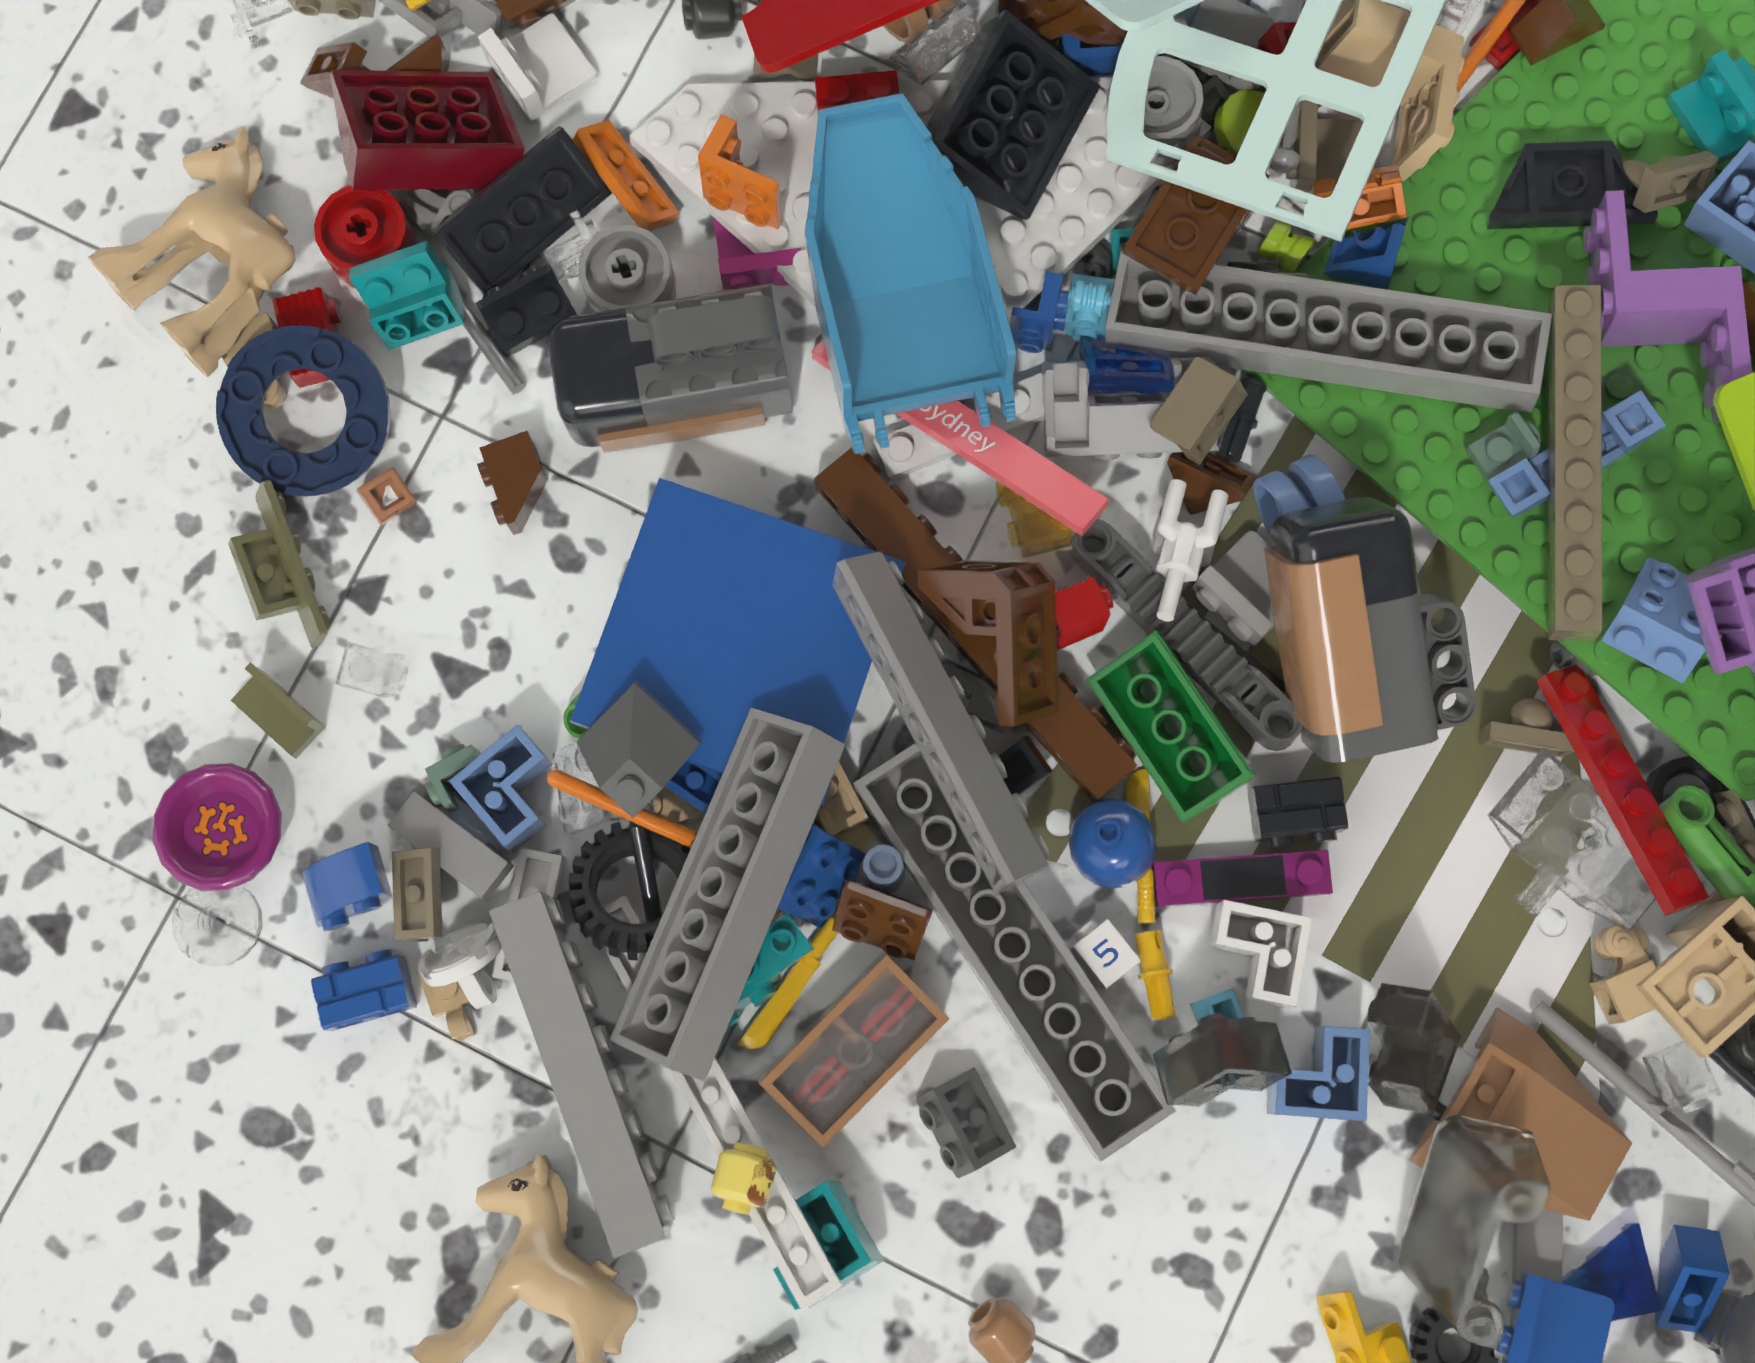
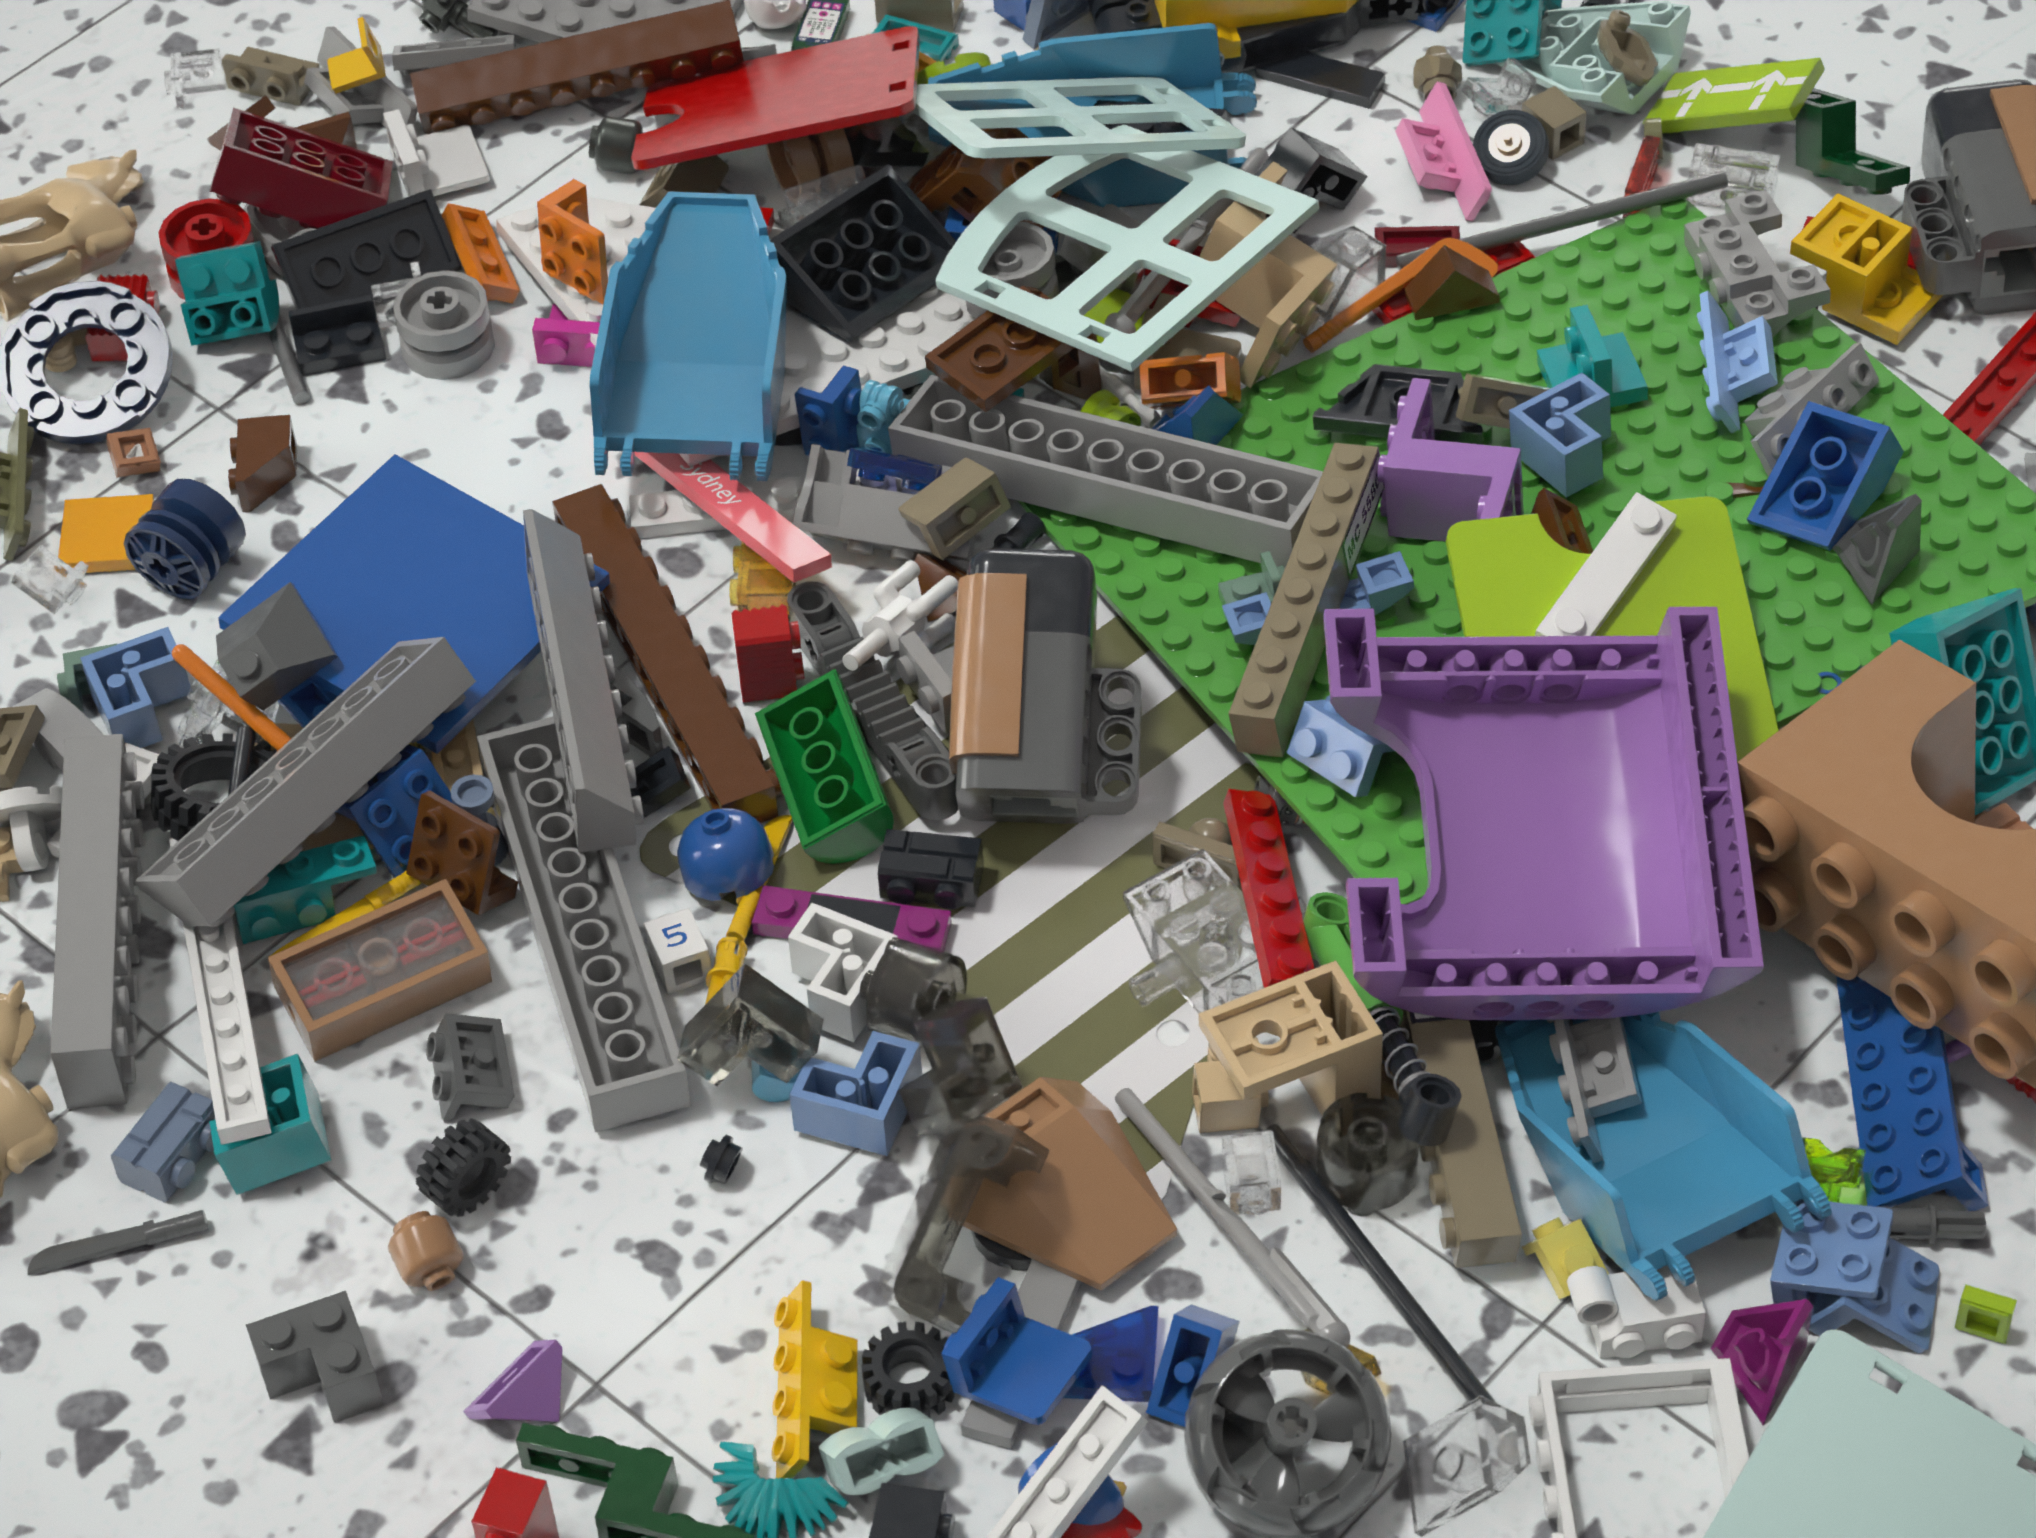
camera: 15 degrees right, 30 degrees down
piece [547,283,793,453] -> none
light yellow head [711,1143,777,1215] -> none
reddish brown bracket [917,560,1059,727] -> none
none -> light orange tile [57,494,155,575]
none -> sand blue brick [111,1081,215,1202]
none -> dark blue wheel [123,479,246,599]
none -> black tyre [416,1118,511,1217]
none -> black plate [700,1134,743,1184]
none -> clear smoke brick [859,937,967,1049]

